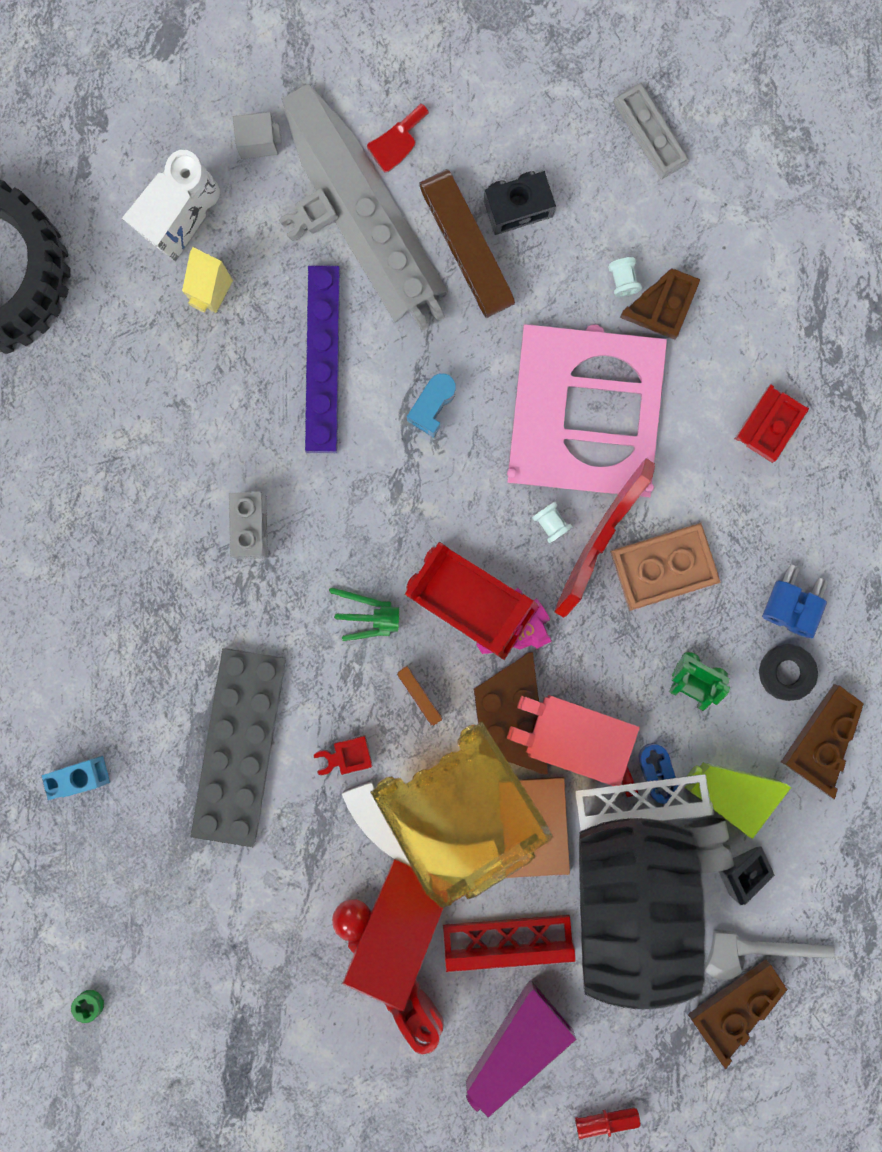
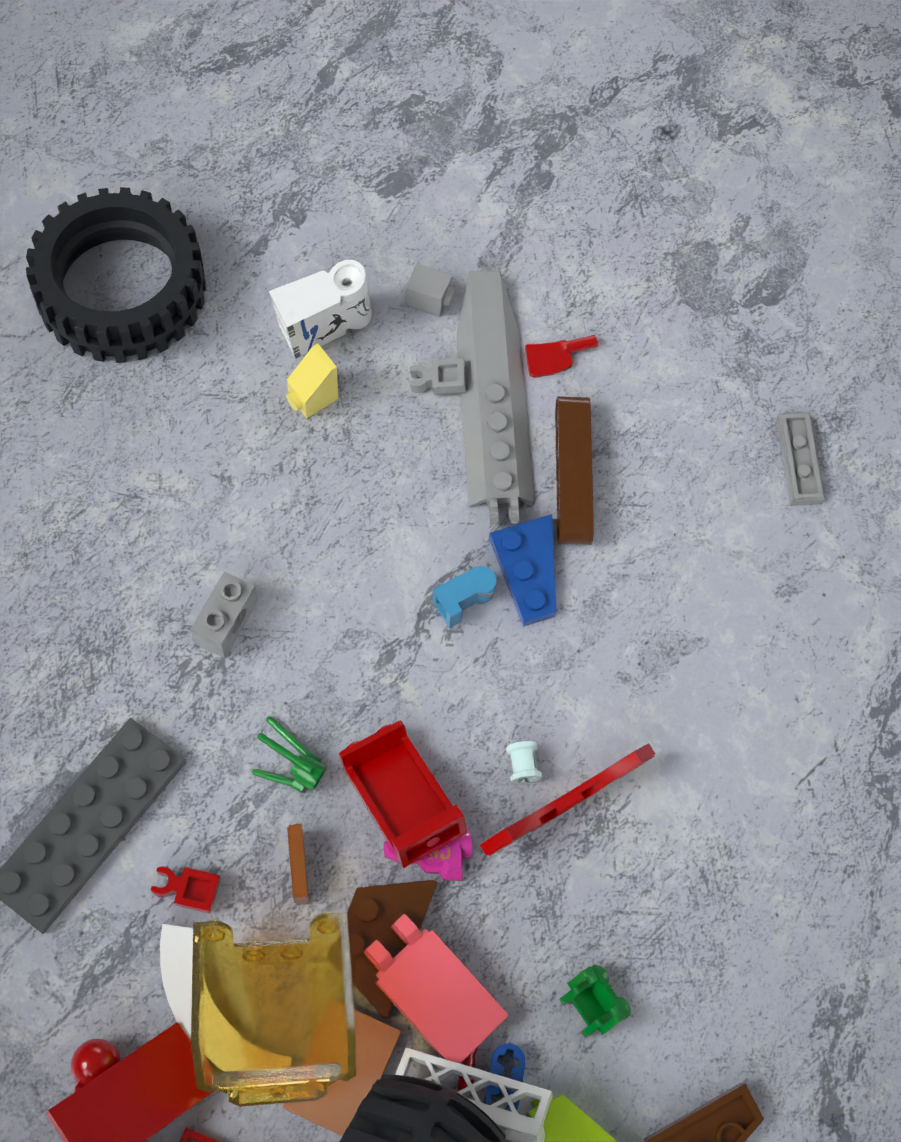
camera: 20 degrees right, 20 degrees down
dark purple plate [305,266,340,453] -> none
black brick [484,171,556,235] -> none
bright pink door [507,324,667,497] -> none
light aqua bush [608,257,642,298] -> none
nougat tile [610,523,721,611] -> none
reddish brown wing [620,268,701,340] -> none
red plate [734,384,809,463] -> none
black tyre [759,644,818,701] -> none
blue piece [762,565,828,638] -> none
none -> blue wing [489,514,556,627]

